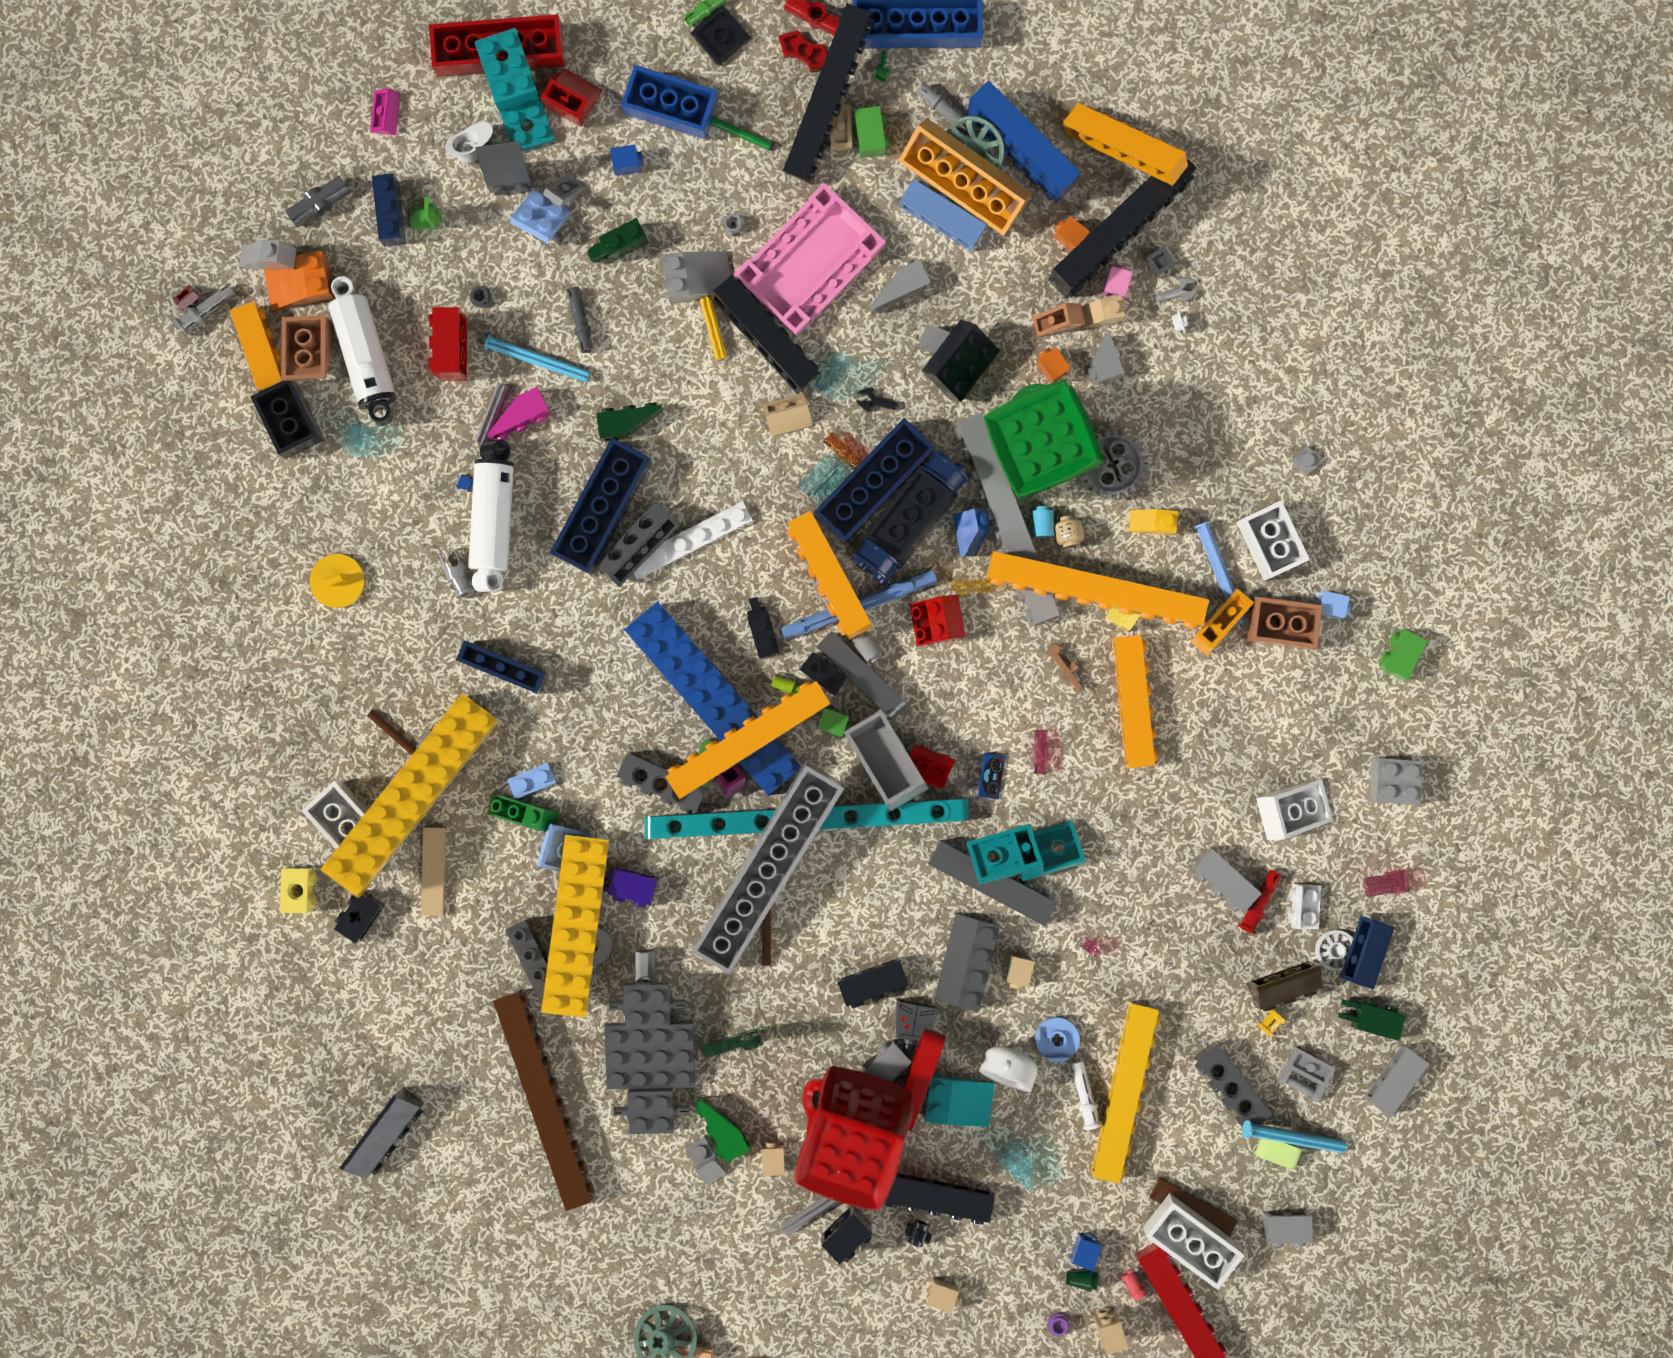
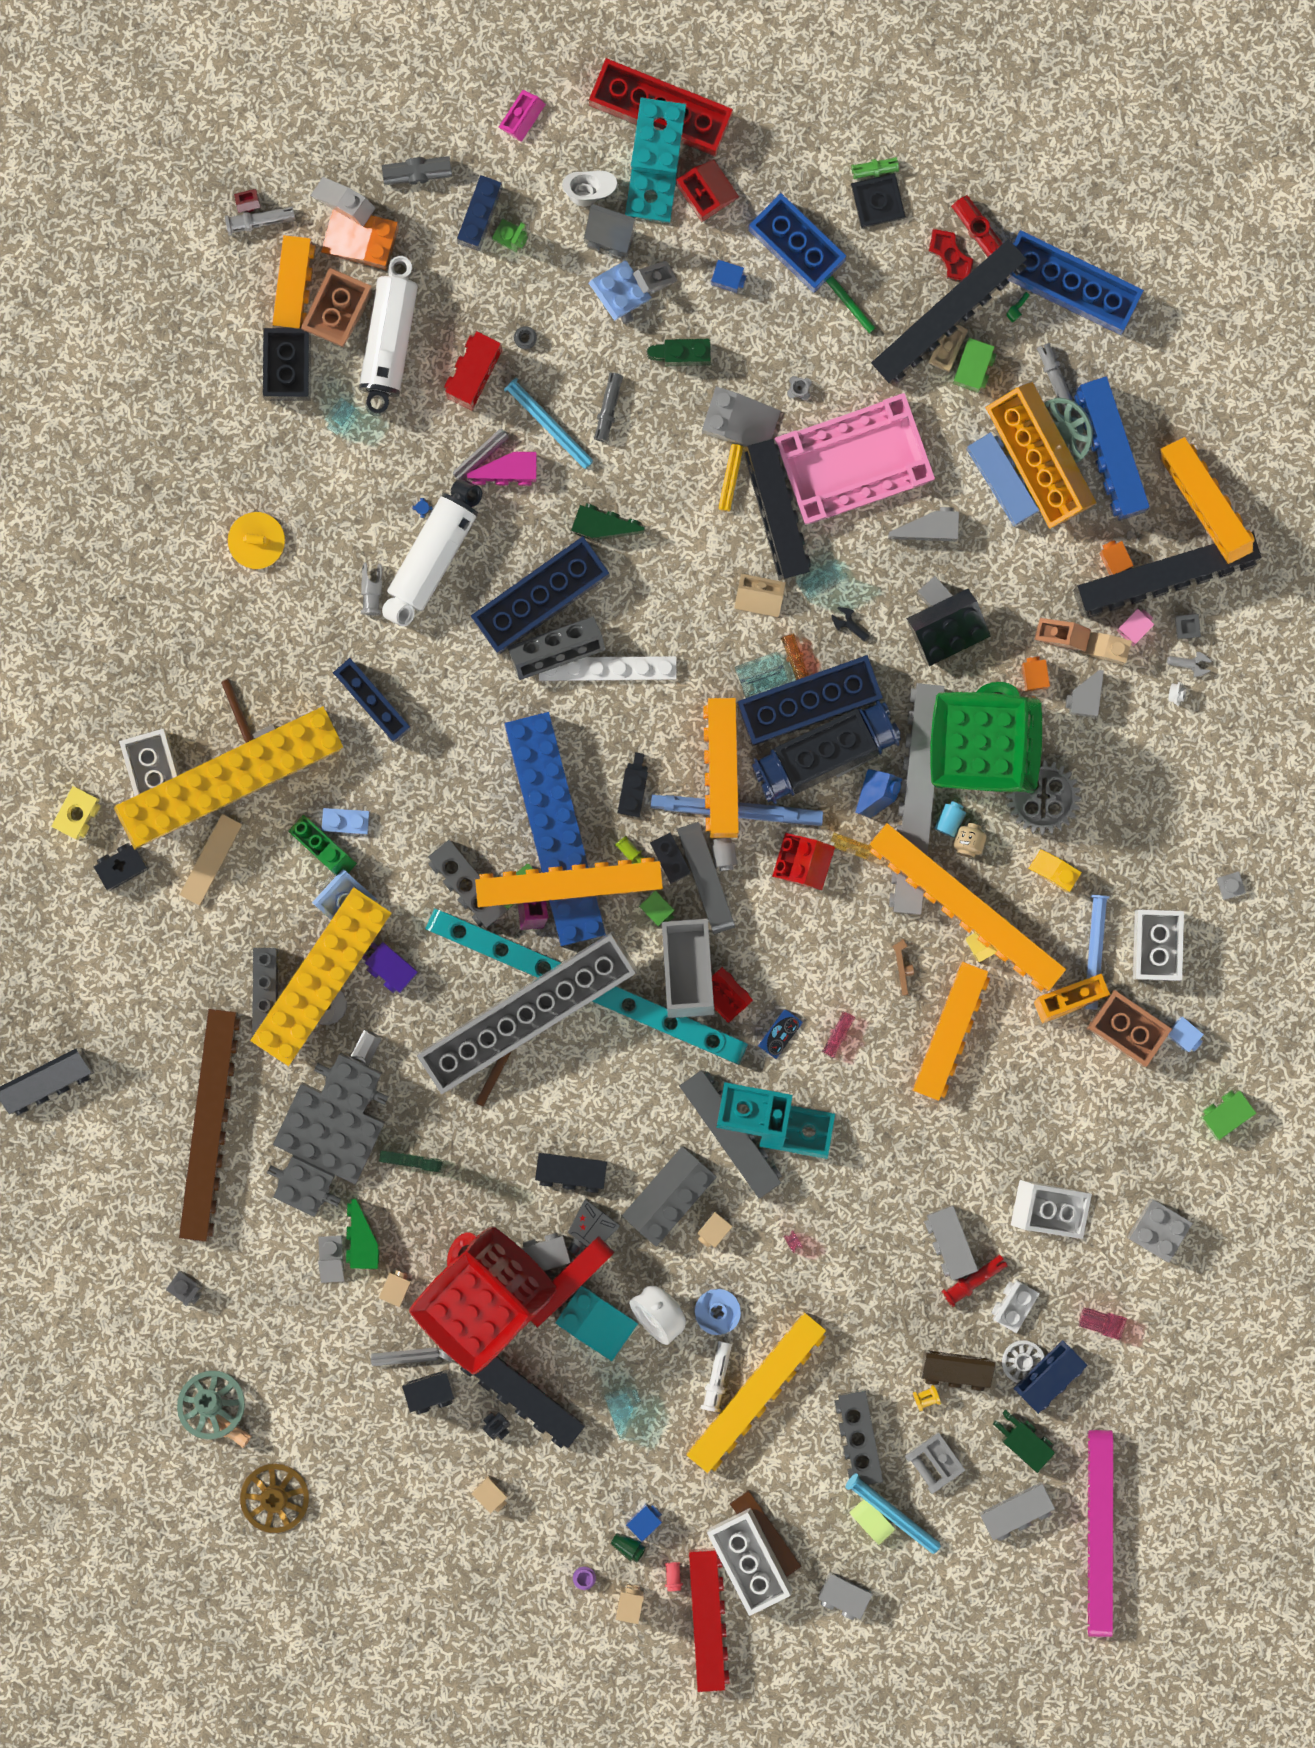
camera: 30 degrees right, 0 degrees up
none -> flat silver bracket [166,1271,202,1307]
none -> dark pink beam [1088,1430,1113,1637]

